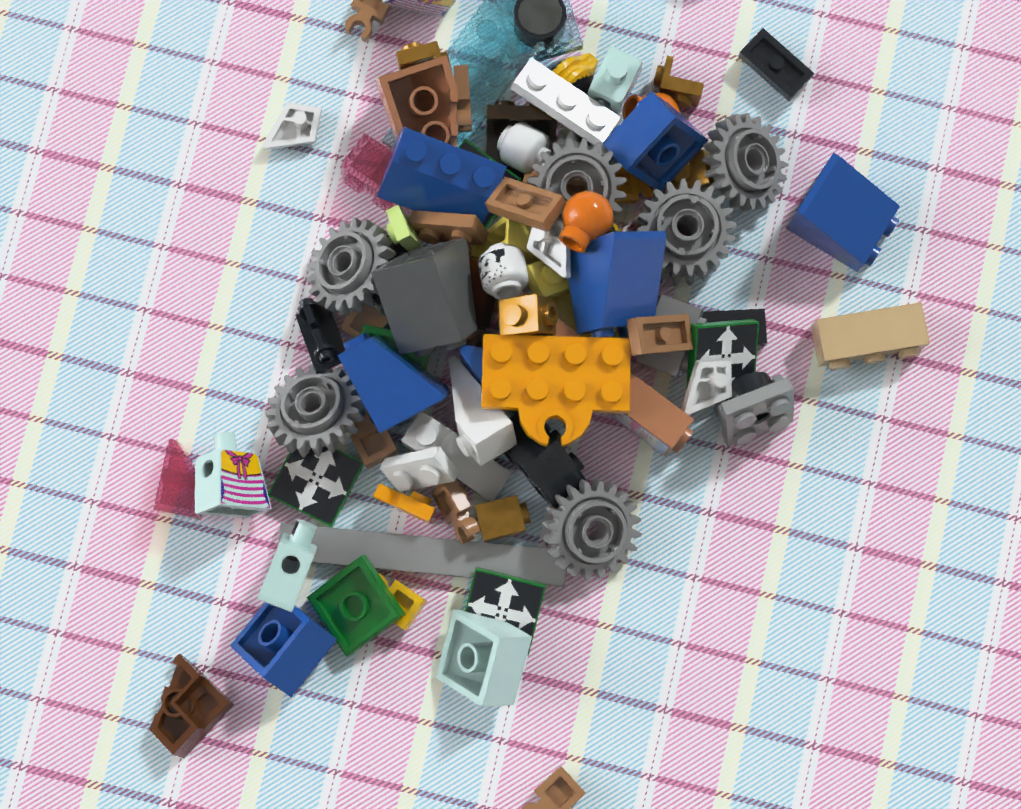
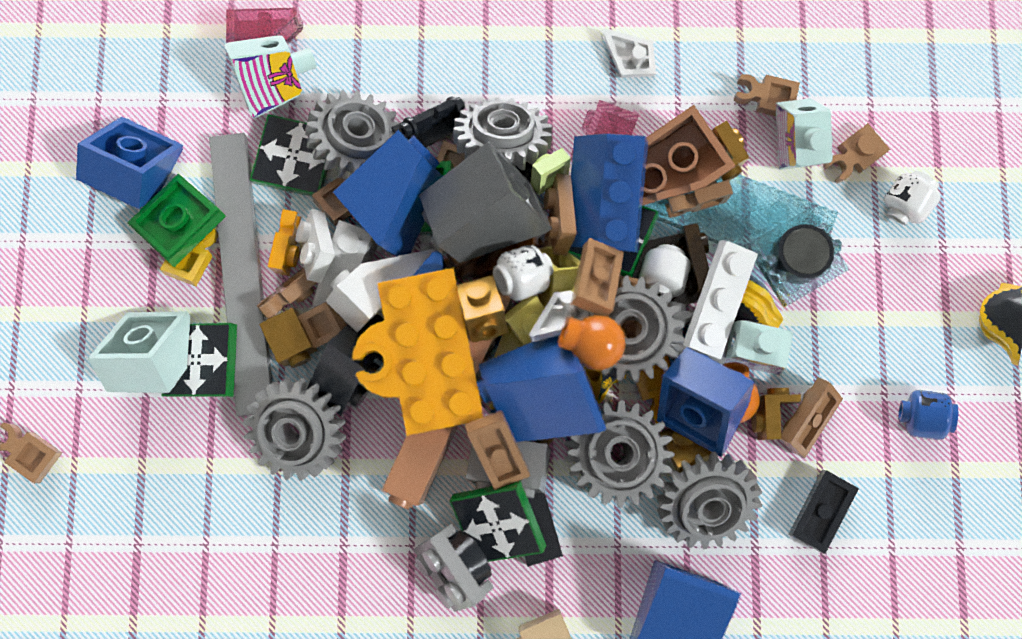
camera: 80 degrees right, 0 degrees up
reddish brown slope [150,654,234,758] -> none
light aqua torso [257,519,317,612] -> none
white piece [681,360,732,415] -> none
none -> medium nougat plate [297,302,347,348]
none -> medium nougat plate [780,377,843,459]

